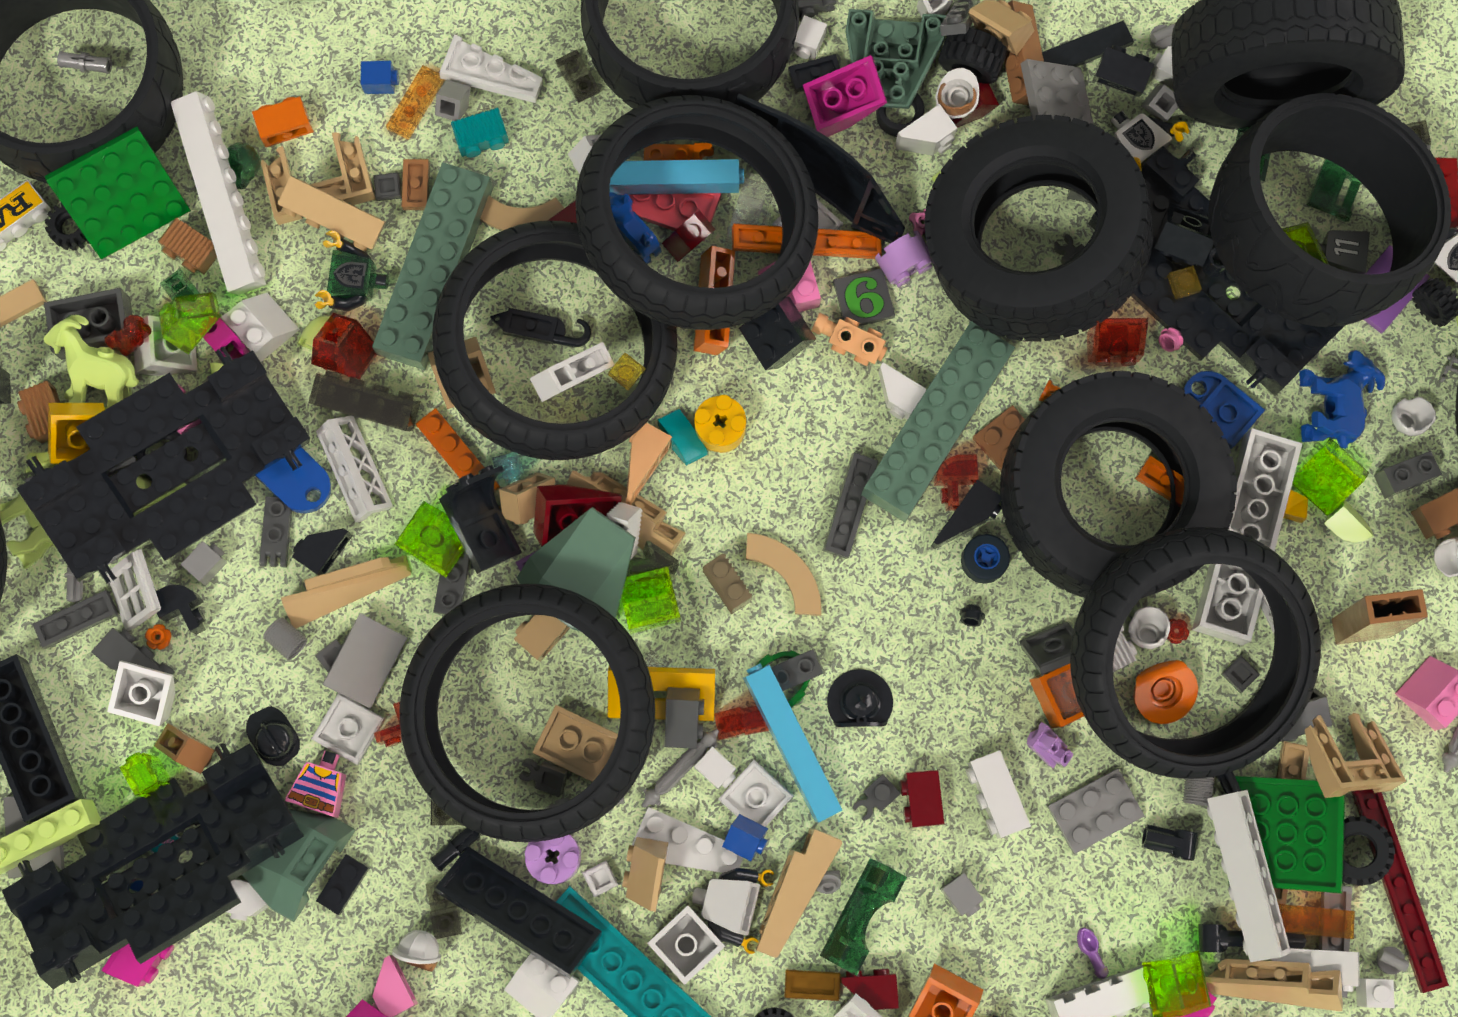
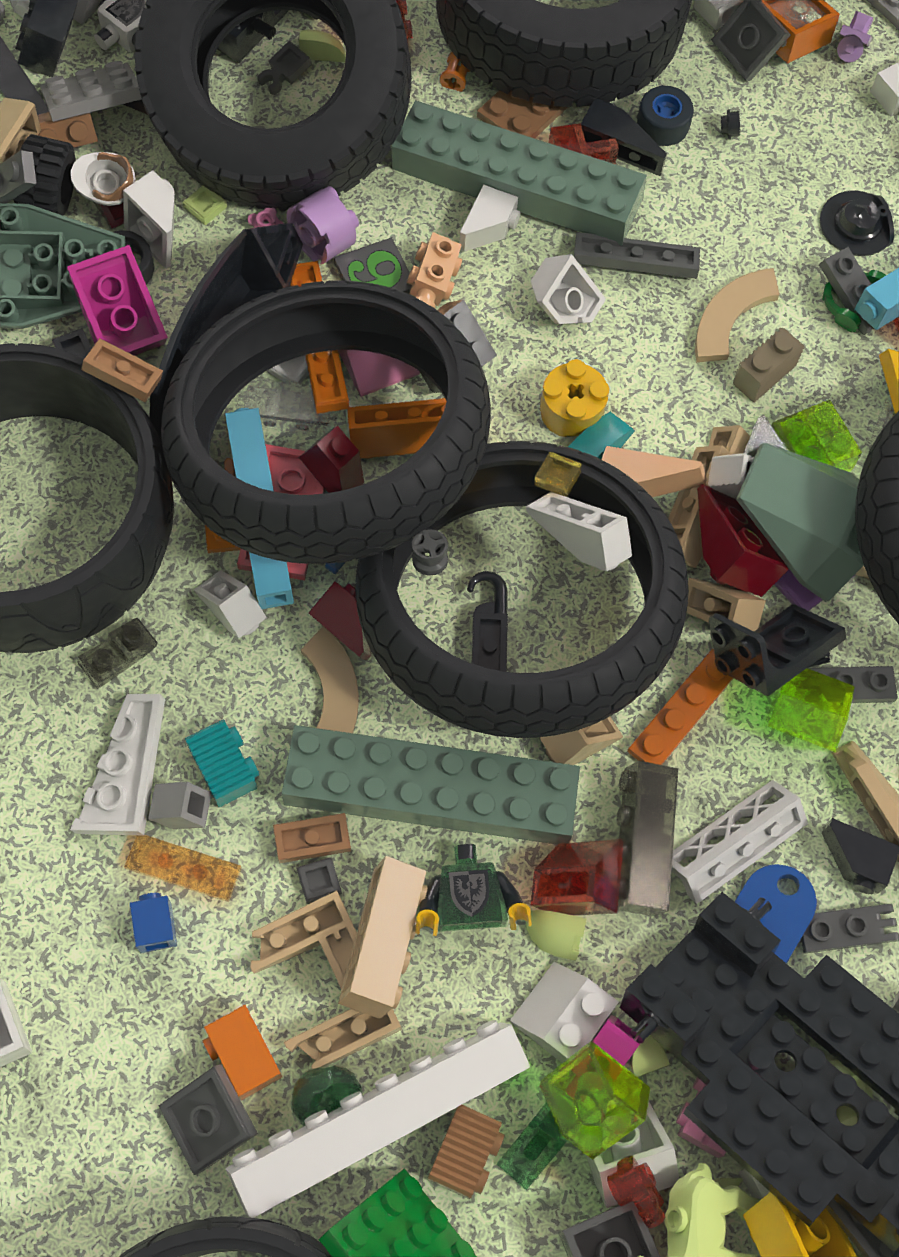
camera: 105 degrees left, 10 degrees down
clear light blue slope [492,452,526,484] -> none
none -> medium nougat plate [81,338,163,402]
none -> dark grey tile [158,1064,258,1175]
none -> dark grey wheel [412,529,448,576]
none -> white slope [531,254,606,324]

